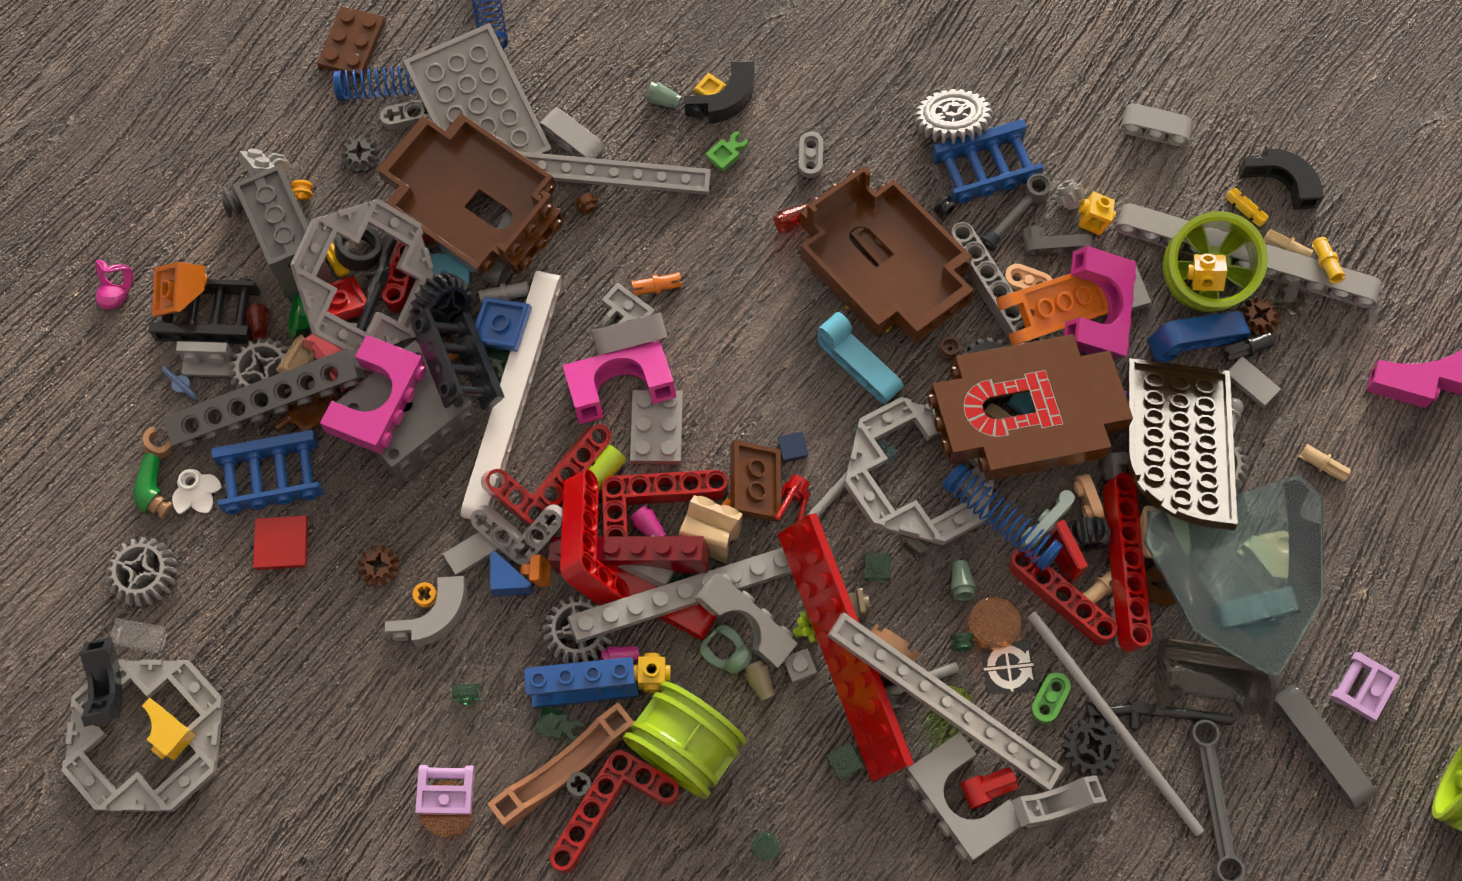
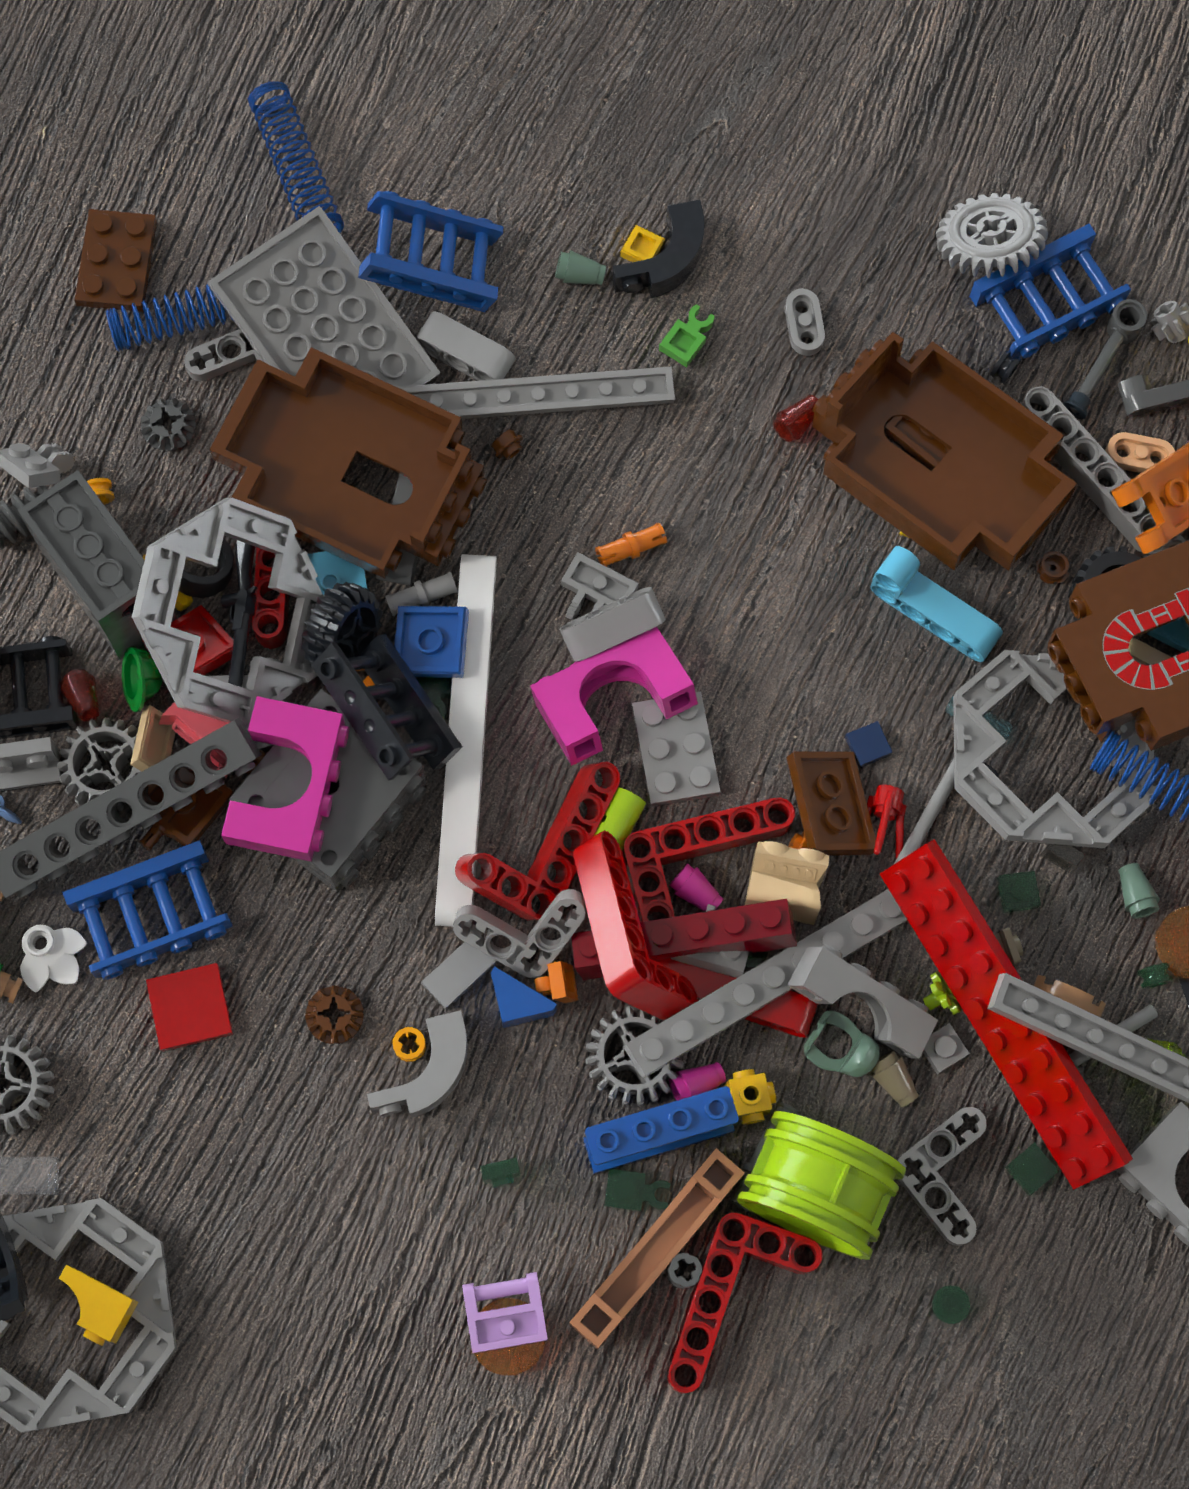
camera: 15 degrees left, 5 degrees up
none -> blue fence [358,191,504,312]
none -> light grey beam [897,1107,987,1246]

